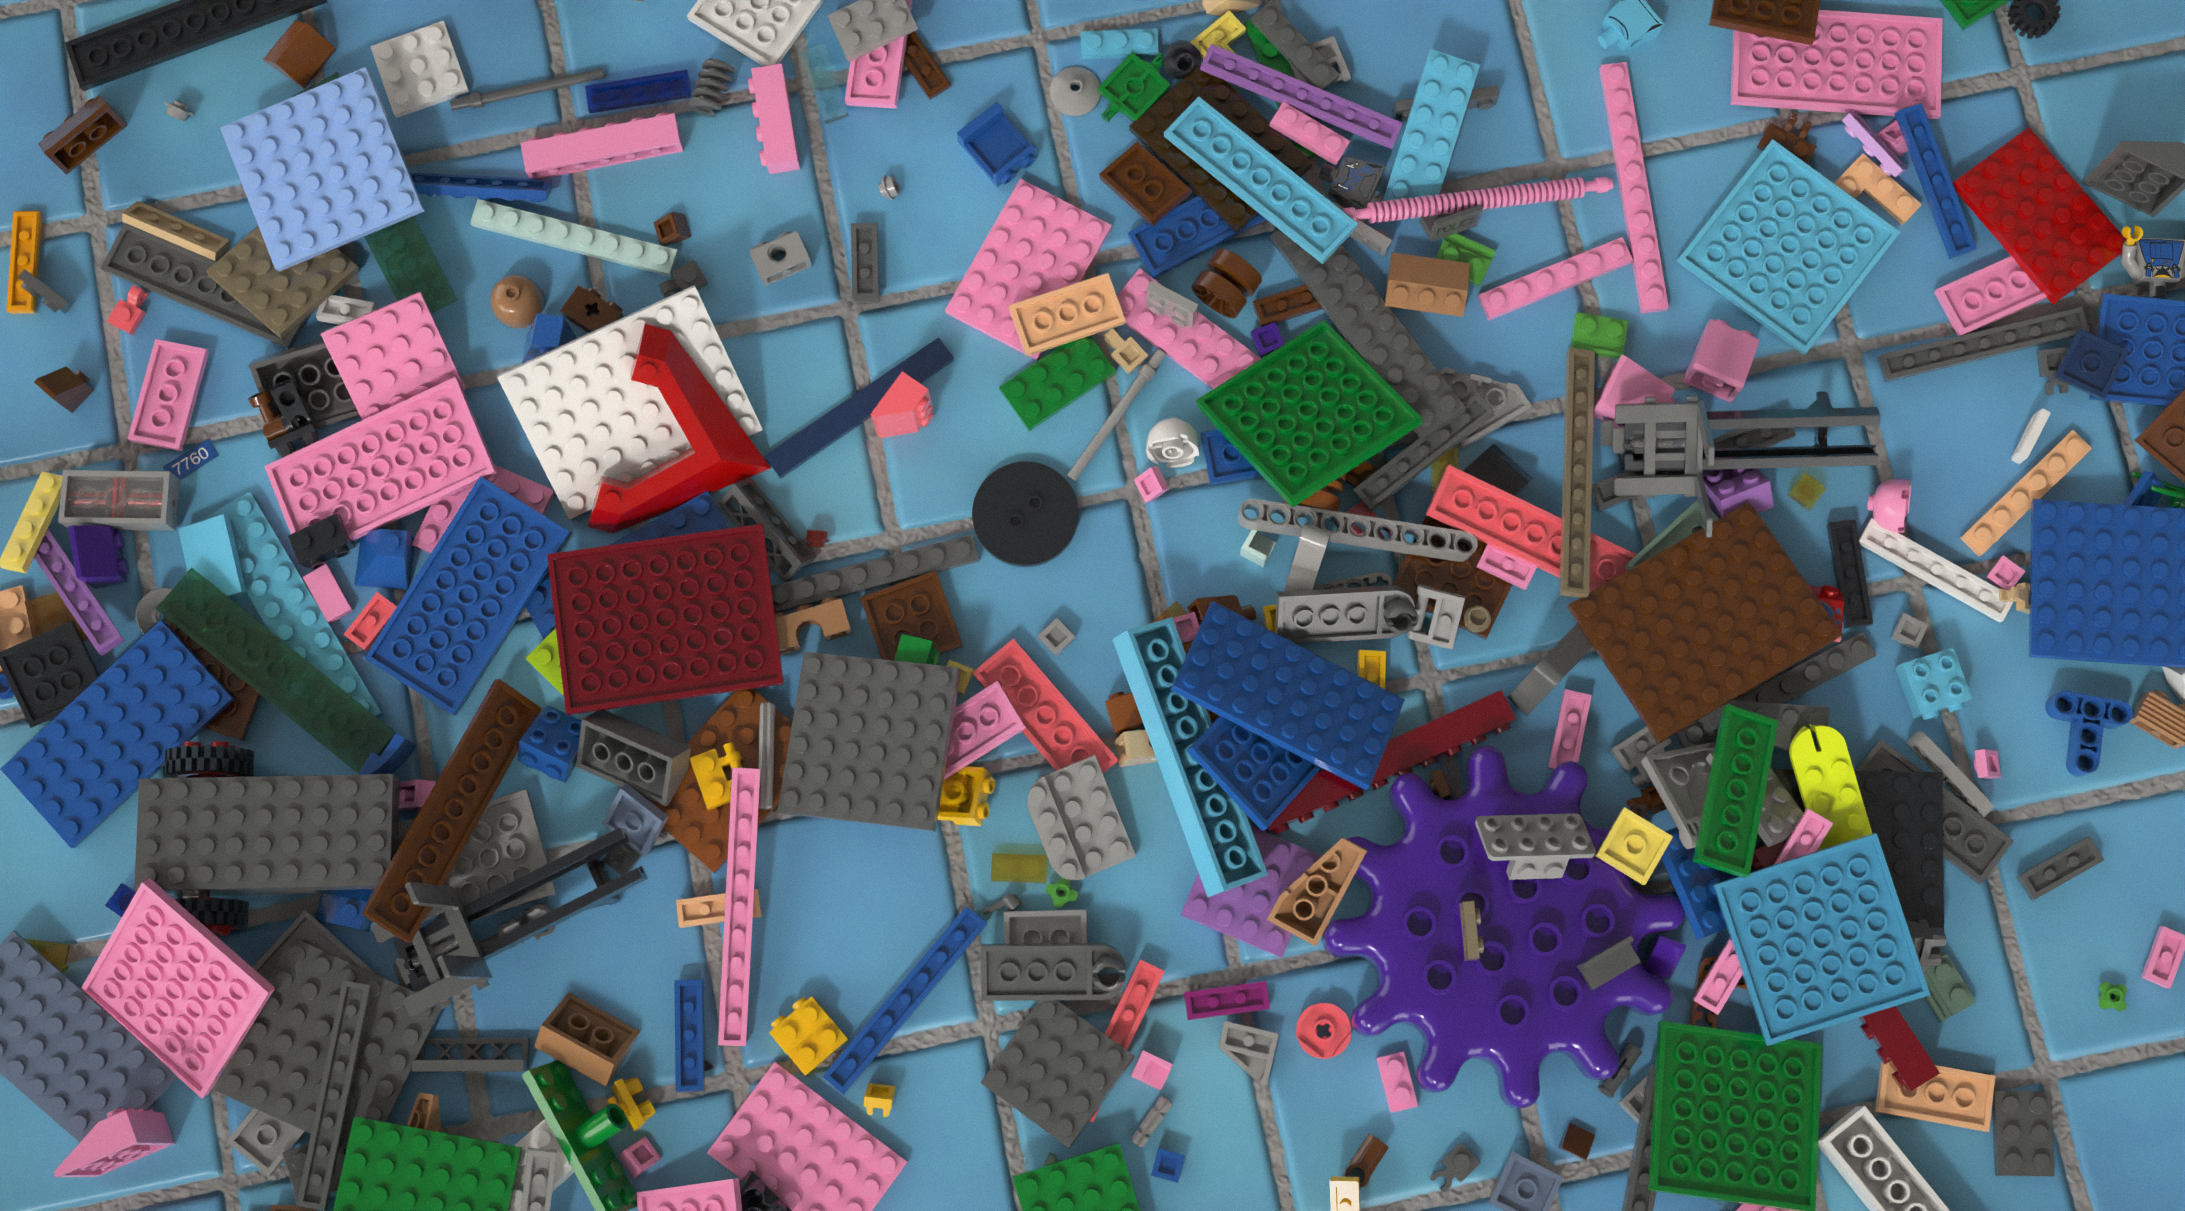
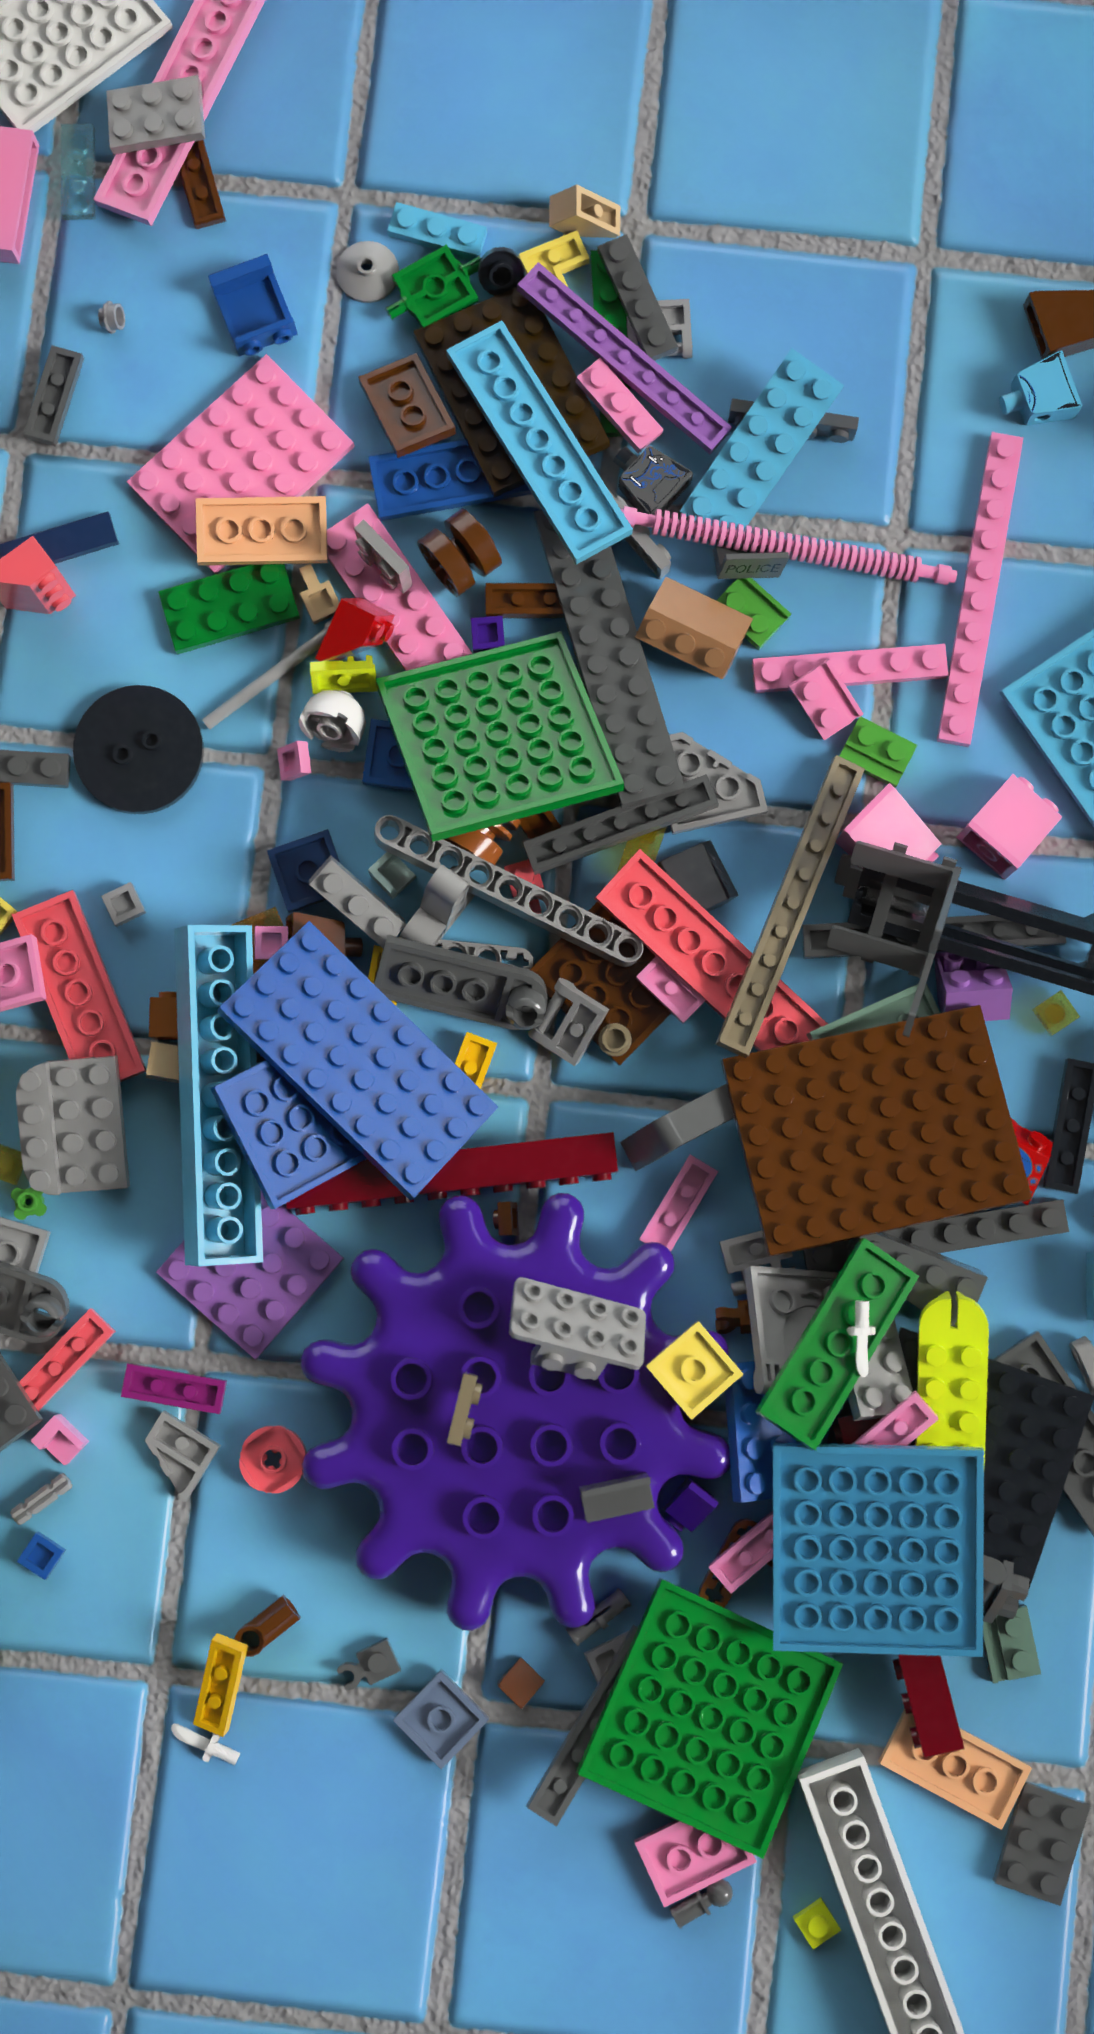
camera: 15 degrees right, 5 degrees up
medium nougat wedge [1267,837,1367,946] -> none
bright pink plate [1376,1051,1418,1113] -> none
none -> dark blue plate [266,829,340,913]
none -> light grey brick [309,855,406,948]
none -> neon yellow plate [310,655,378,694]
none -> red slope [315,598,395,661]
none -> bright pink plate [788,659,864,740]
none -> white piece [847,1300,875,1377]

